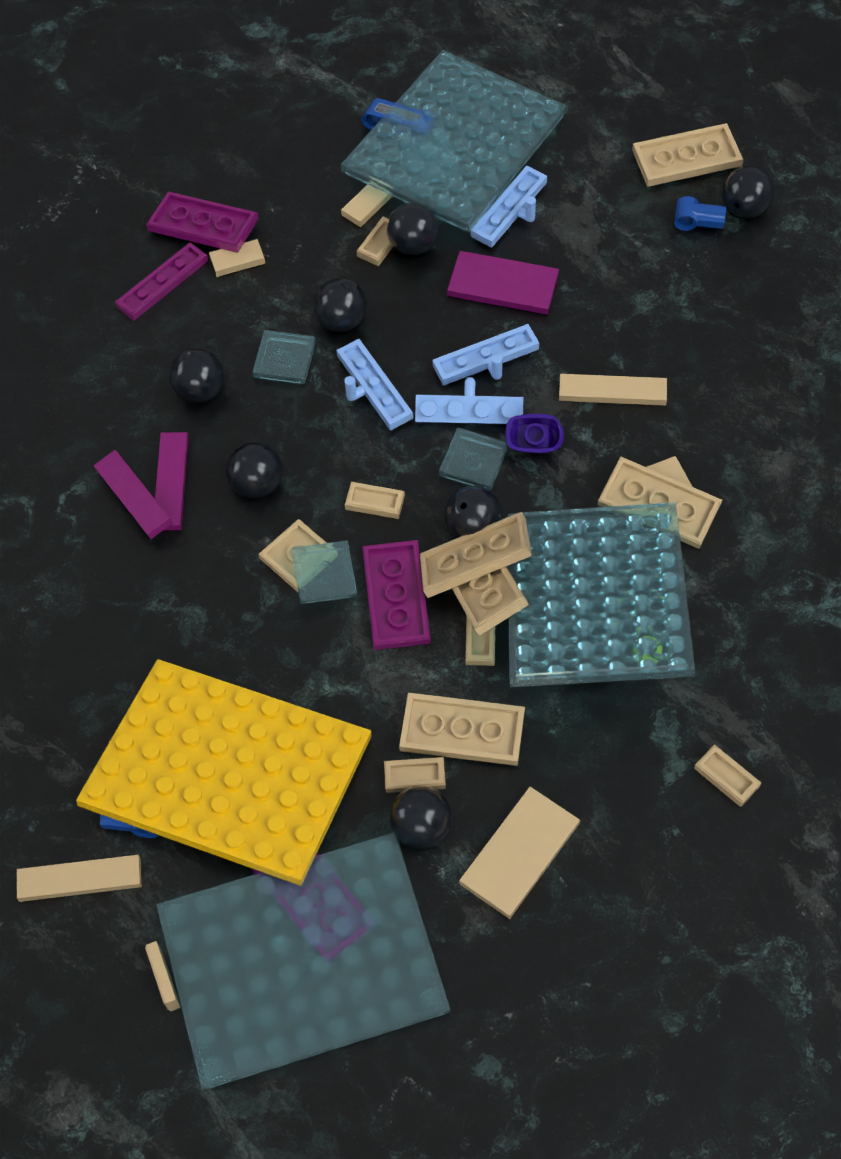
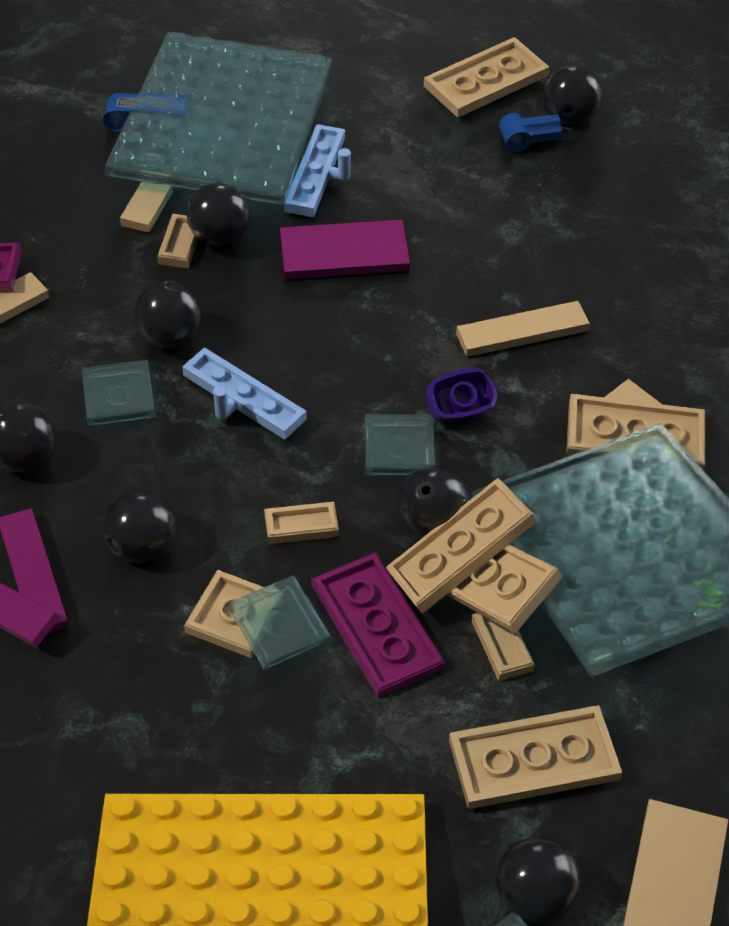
camera: 25 degrees left, 10 degrees down
tan tile [384,757,446,793] -> none
light blue plate [415,377,523,424] -> none
light blue plate [432,324,539,386] -> none

